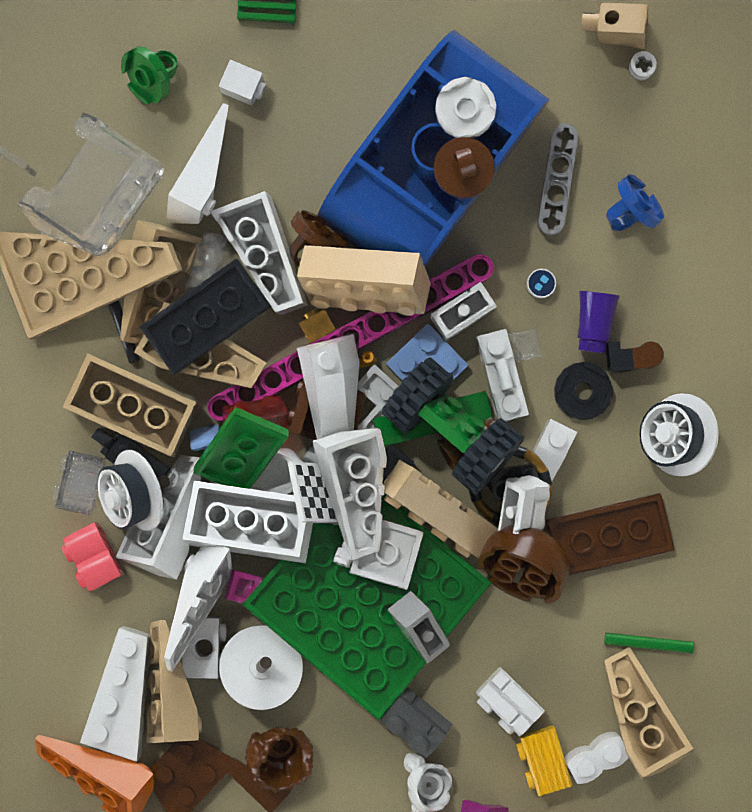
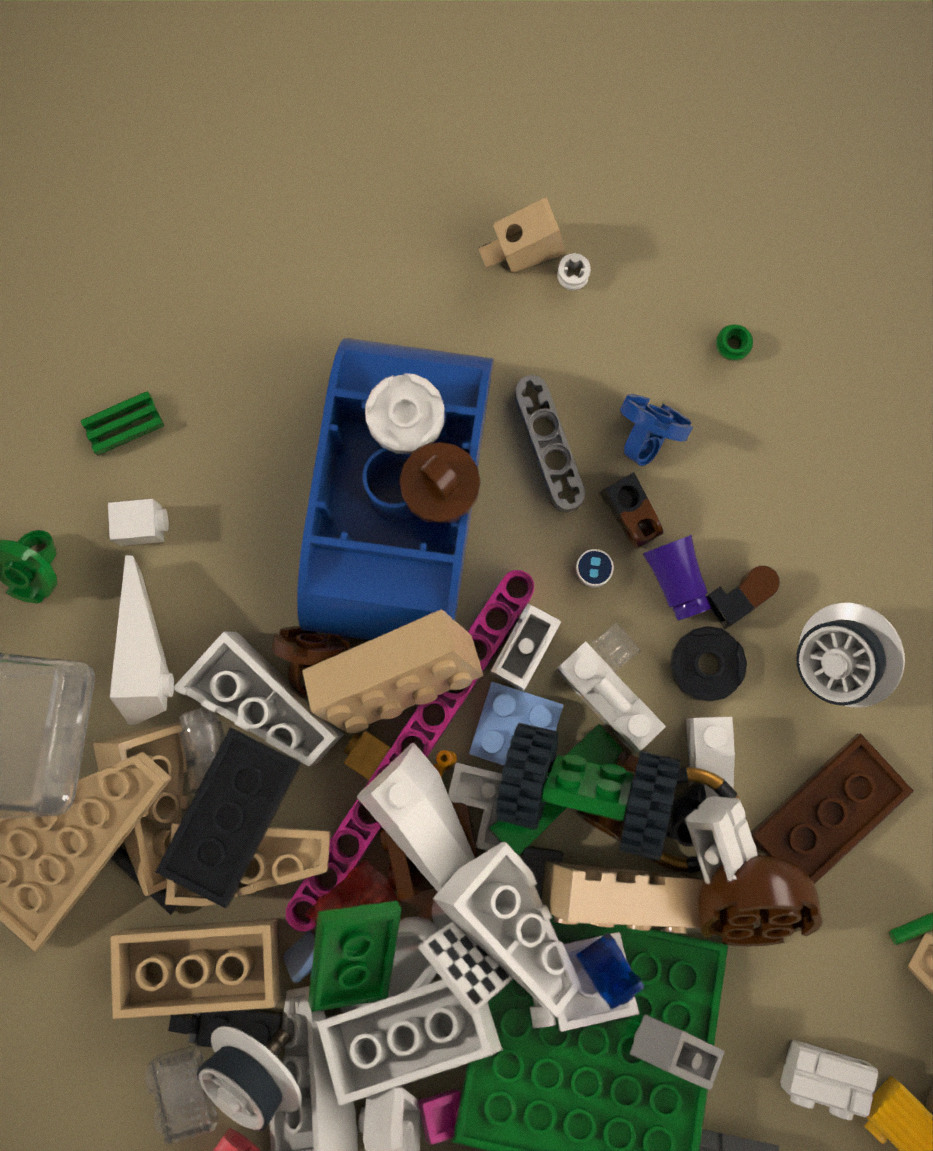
camera: 25 degrees left, 5 degrees down
none -> clear blue bracket [575,933,644,1009]
none -> leg [599,472,664,549]
none -> green plate [716,324,753,361]

